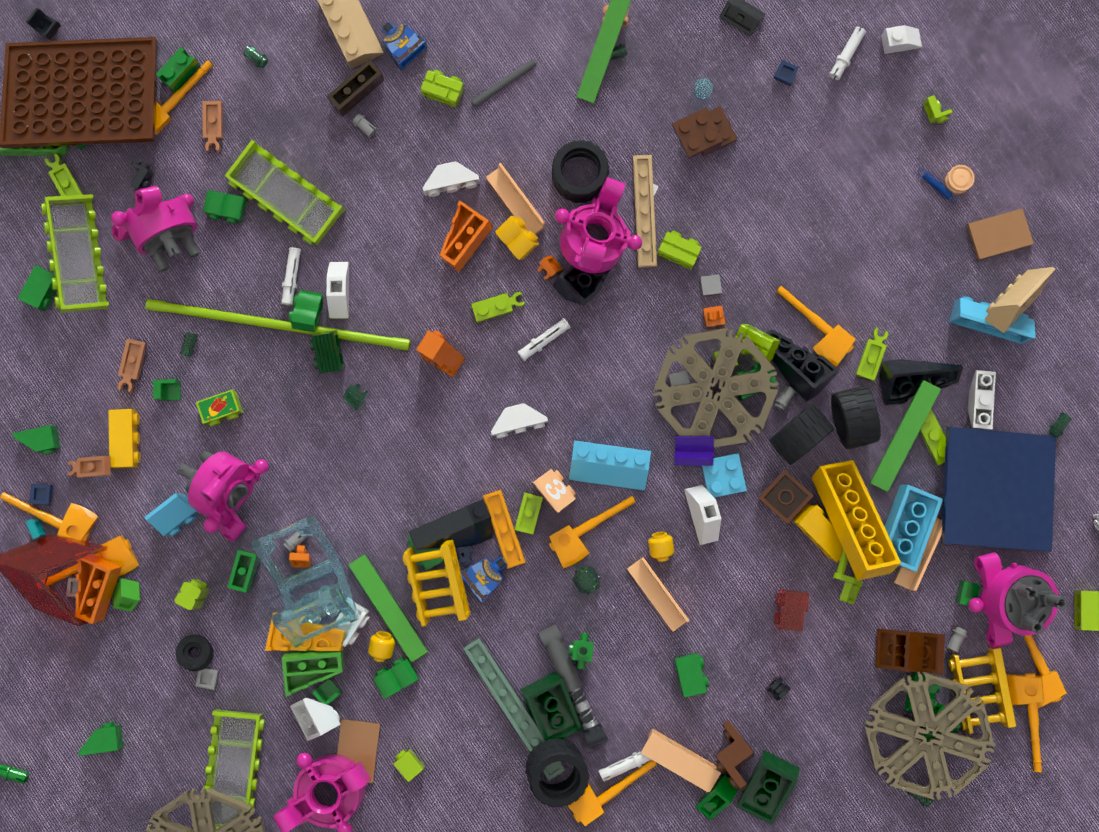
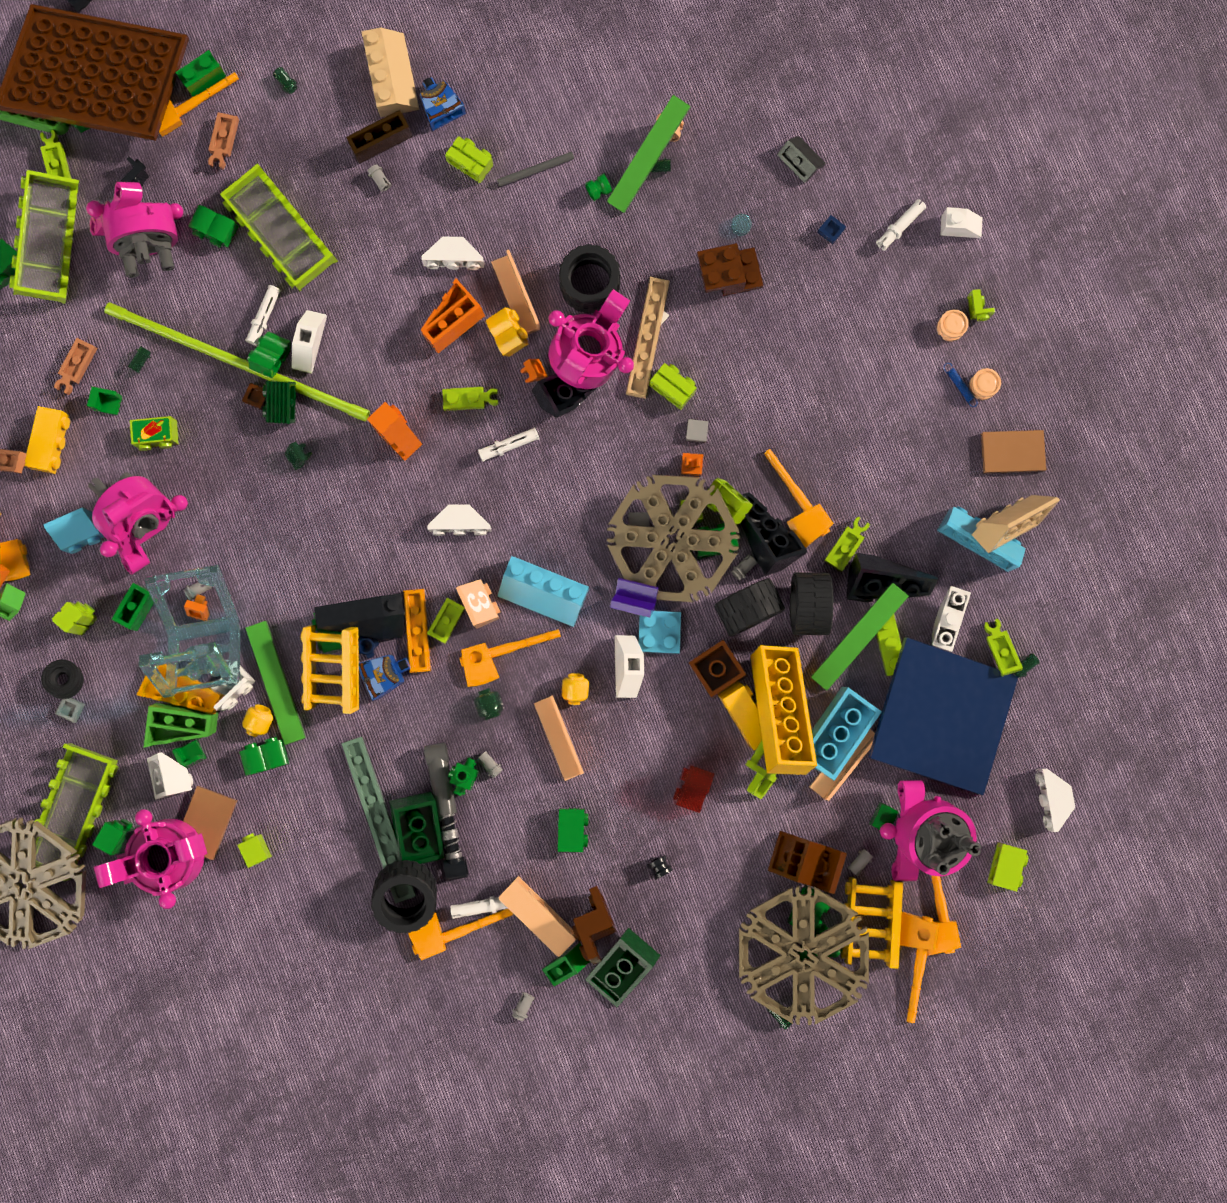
camera: 10 degrees right, 0 degrees up
none -> green brick [92,819,135,855]
none -> reddish brown tile [242,383,266,410]
none -> light grey pin [476,751,503,778]
none -> green wheel [585,174,612,201]
none -> light nougat wheel [937,310,968,342]
none -> lime plate [984,619,1023,677]

